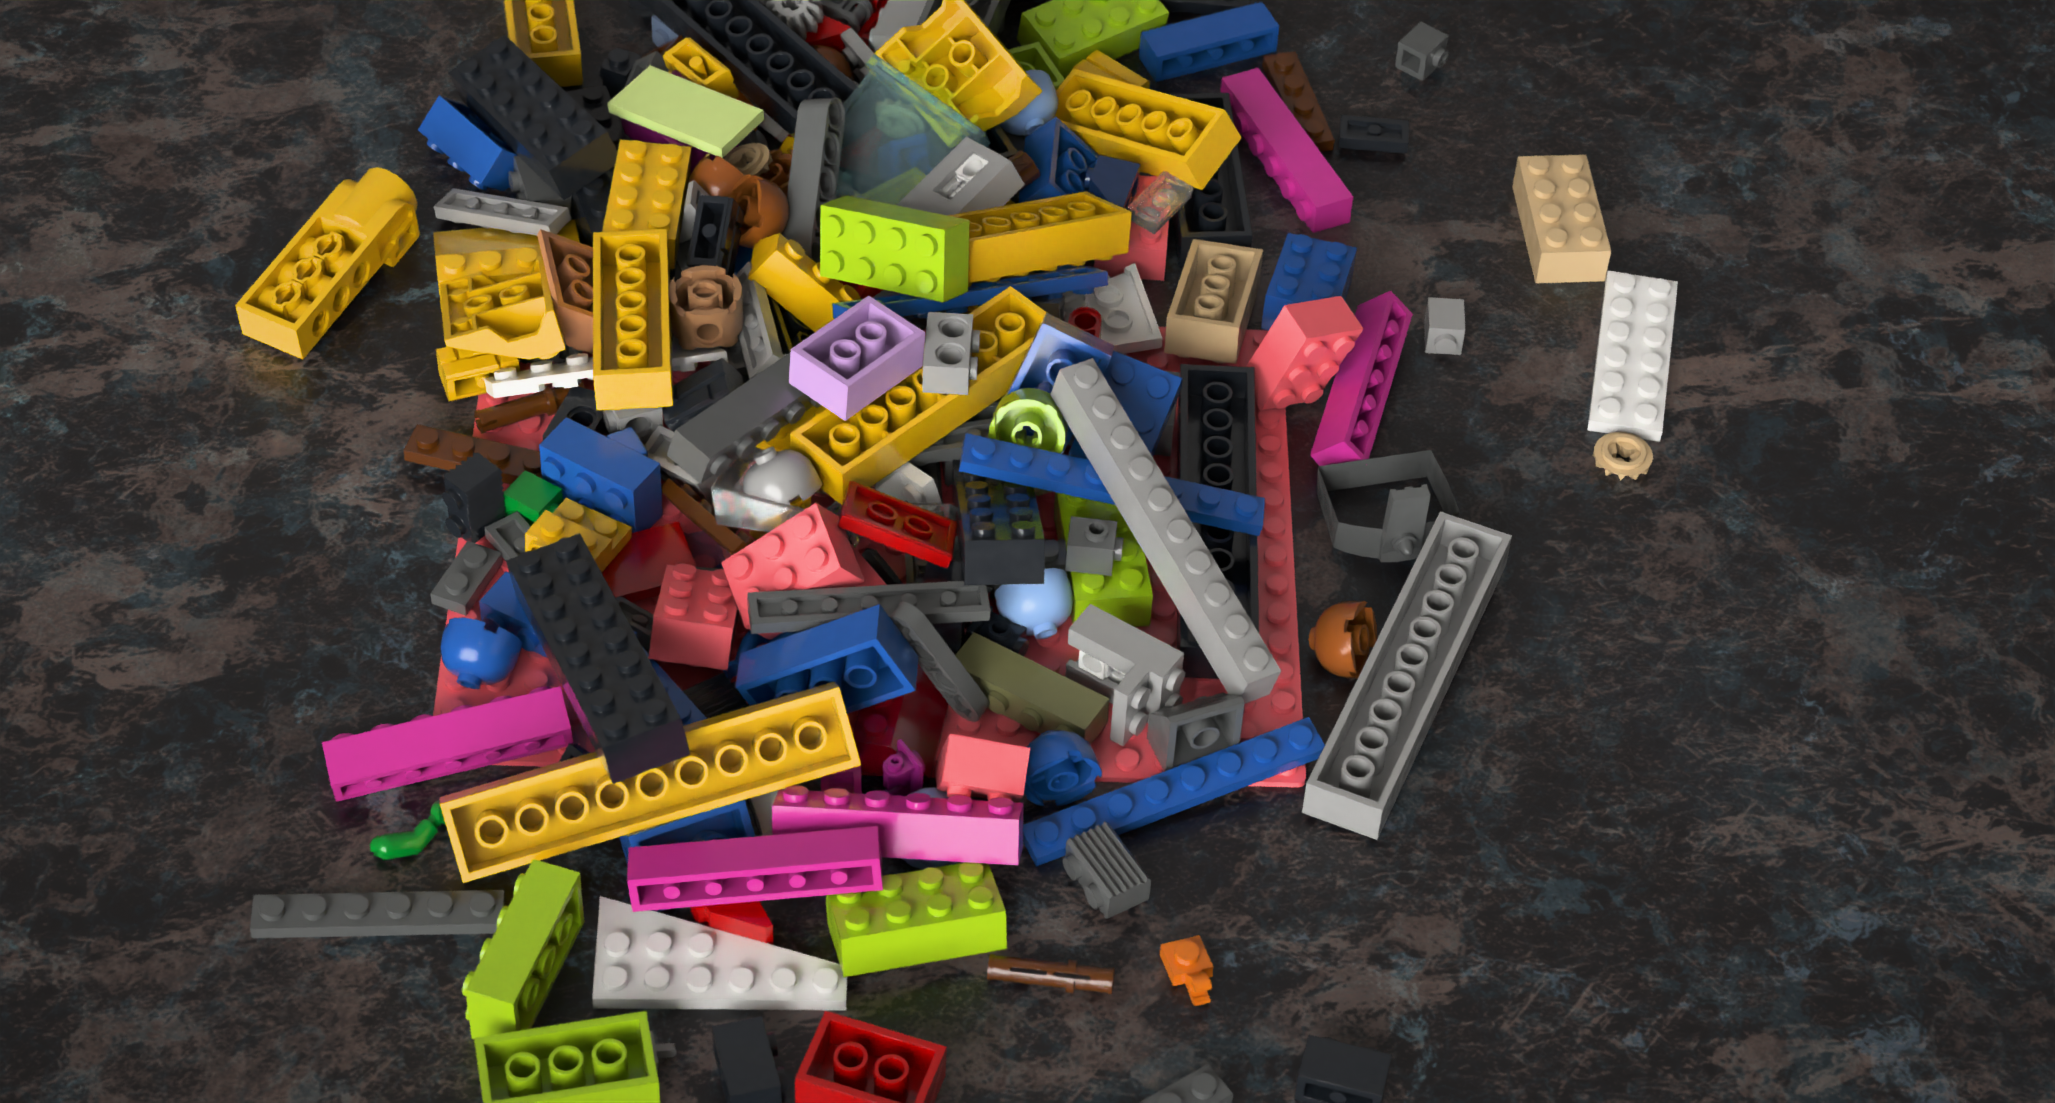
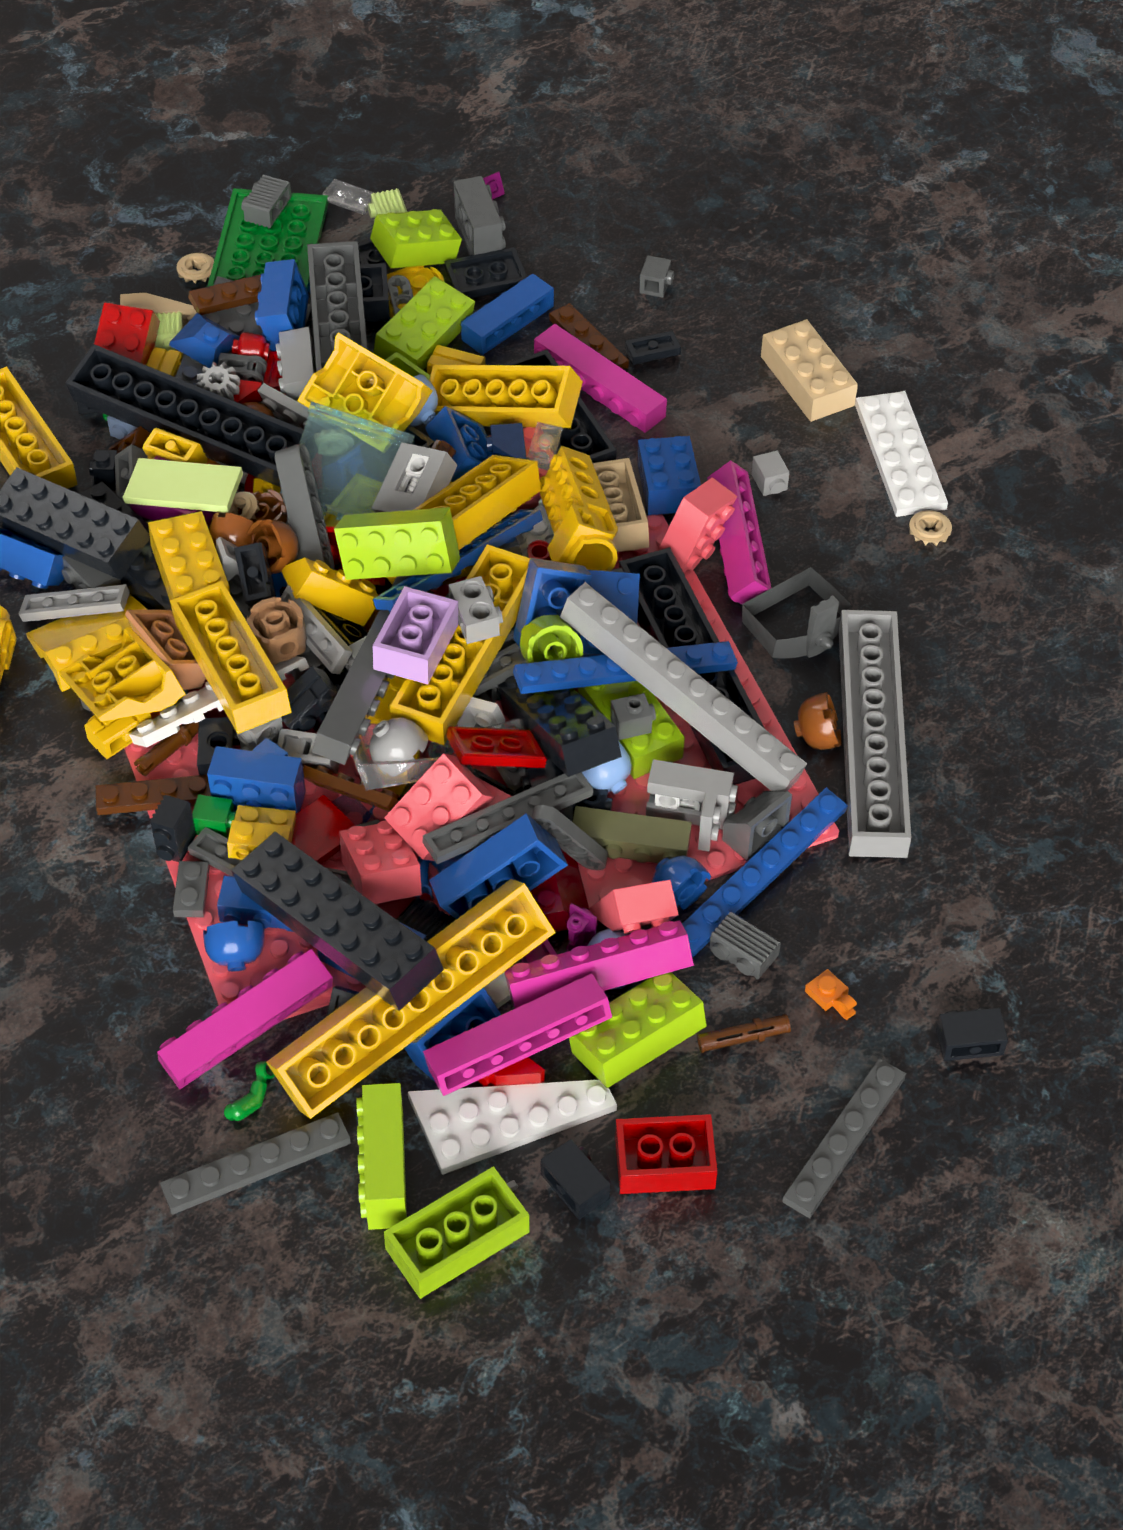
camera: 20 degrees left, 5 degrees up
none -> yellow brick [539,446,618,571]

